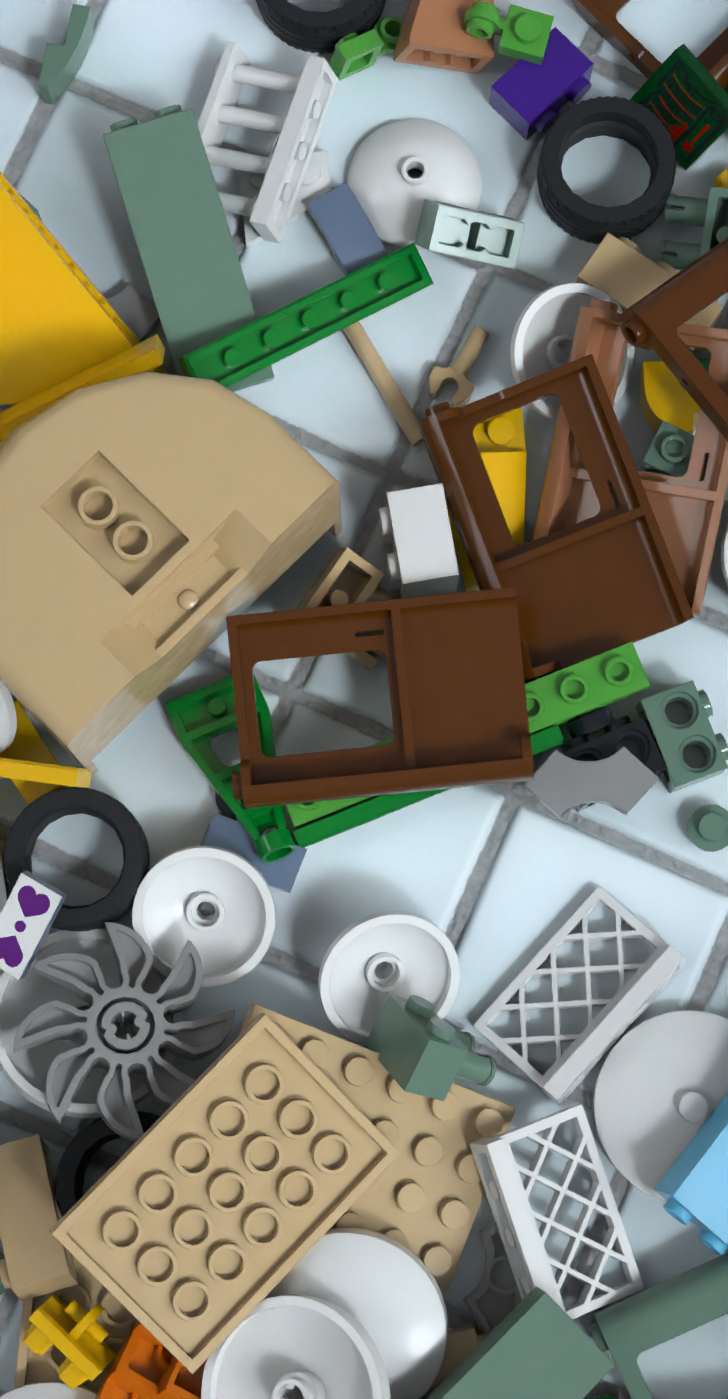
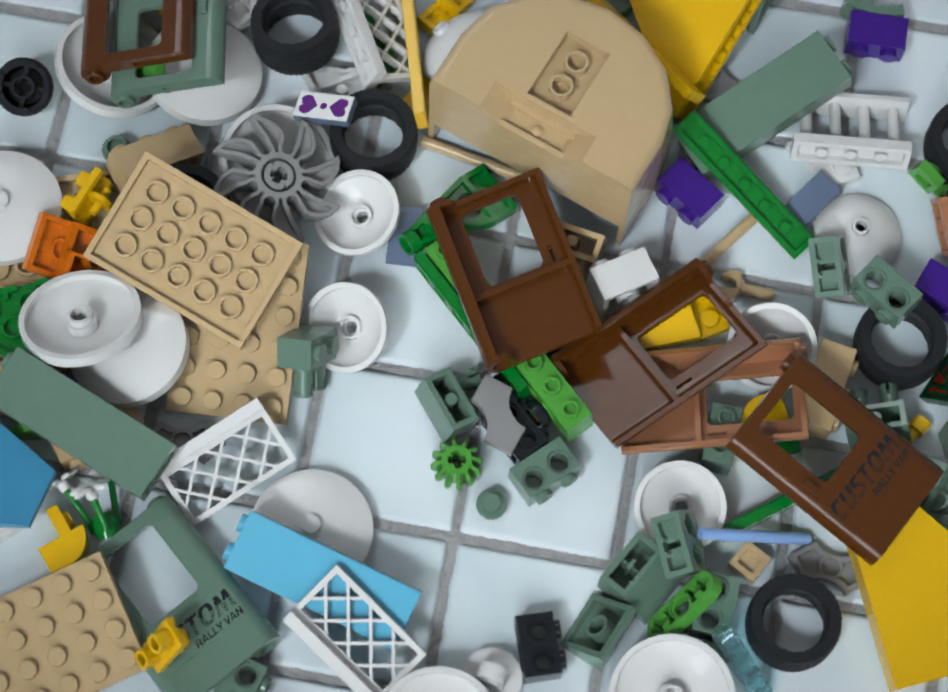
camera: 70 degrees right, 10 degrees down
white fence [473,886,686,1106] -> none
none -> sand green brick [414,367,483,443]
none -> tan bar [419,135,523,179]
none -> bright green gear [431,437,483,491]
none -> dark purple brick [654,157,724,229]
none -> dark purple brick [843,10,909,63]
none -> sand green brick [849,254,923,329]

